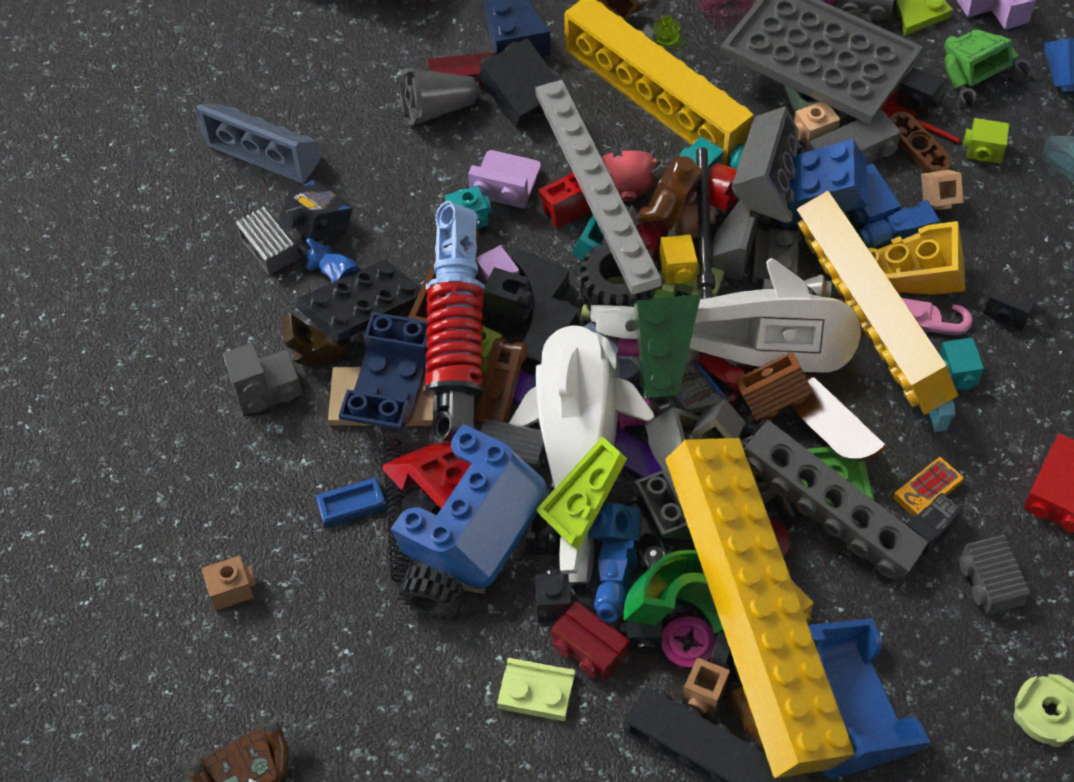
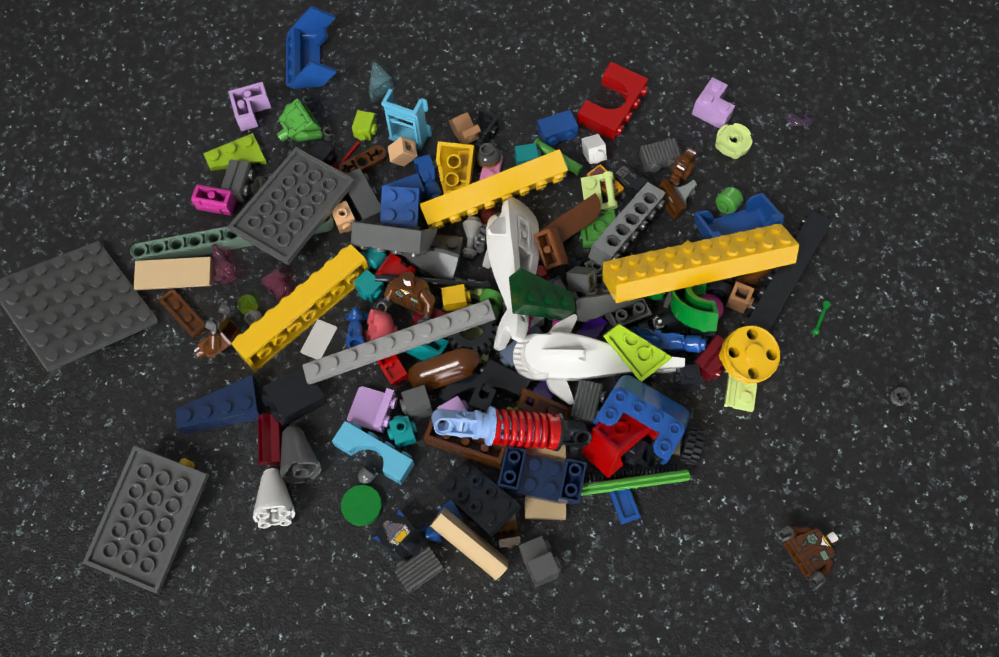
camera: 90 degrees left, 10 degrees up
sand blue slope [196,104,321,184] -> none
medium nougat brick [201,556,257,611] -> none
none -> white cone [253,468,295,528]
none -> clear pink piece [260,268,293,301]
none -> white sticker [300,319,337,359]
none -> medium azure arch [332,421,414,485]
none -> green tile [341,485,382,526]
none -> blue animal [345,307,369,348]
none -> dark grey hinge [358,466,376,484]
none -> medium azure piece [382,89,432,150]
none -> dark grey brick [399,385,433,421]
none -> reddish brown brick [408,348,482,392]
none -> tan brick [430,507,509,580]
none -> medium nougat brick [448,112,481,144]
none -> dark grey piece [476,143,501,168]
none -> bright green pin [533,137,583,175]
none -> blue brick [537,110,578,146]
none -> white brick [581,134,607,164]
none -> yellowish green plate [581,171,618,211]
none -> bright green axle [581,469,690,496]
none -> reddish brown piece [657,179,697,220]
none -> reddish brown gear [670,148,698,186]
none -> bright green head [715,187,743,214]
none -> yellow piece [719,326,780,385]

